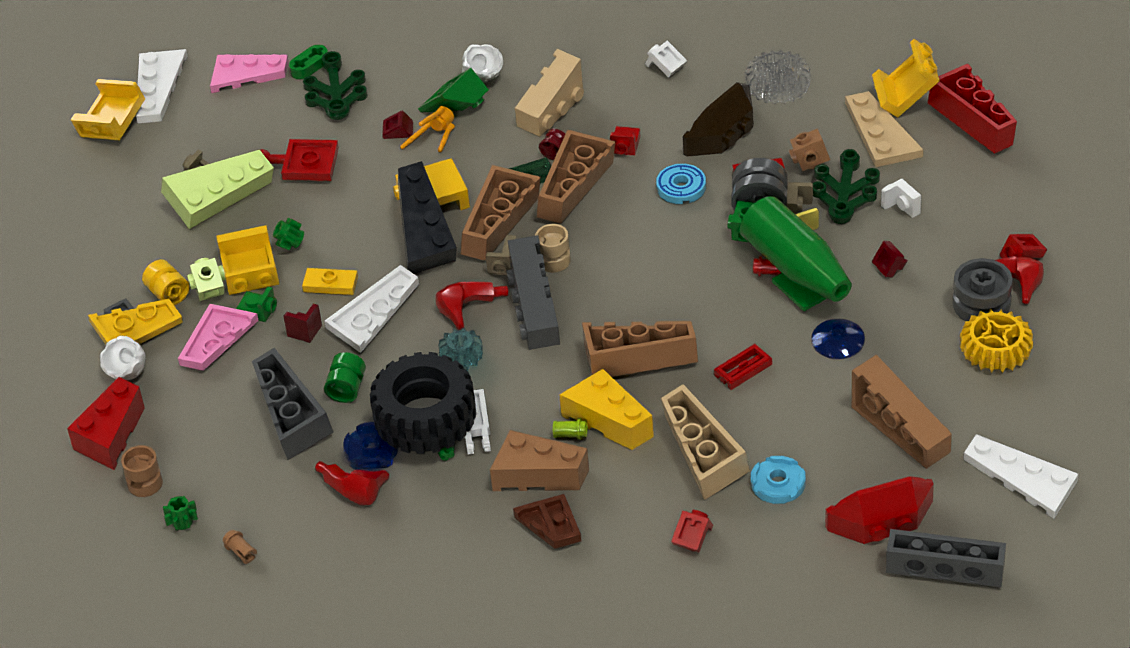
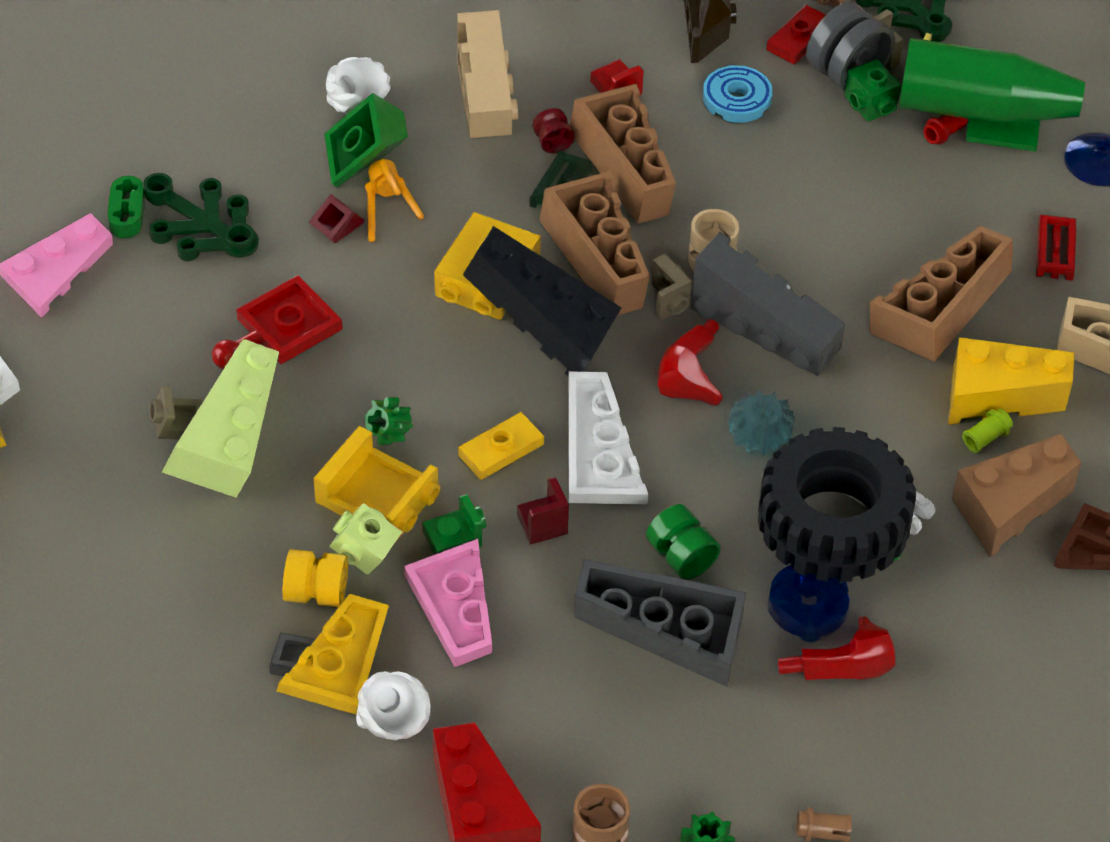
camera: 50 degrees left, 5 degrees up
dark red tile [871,241,908,278] -> none

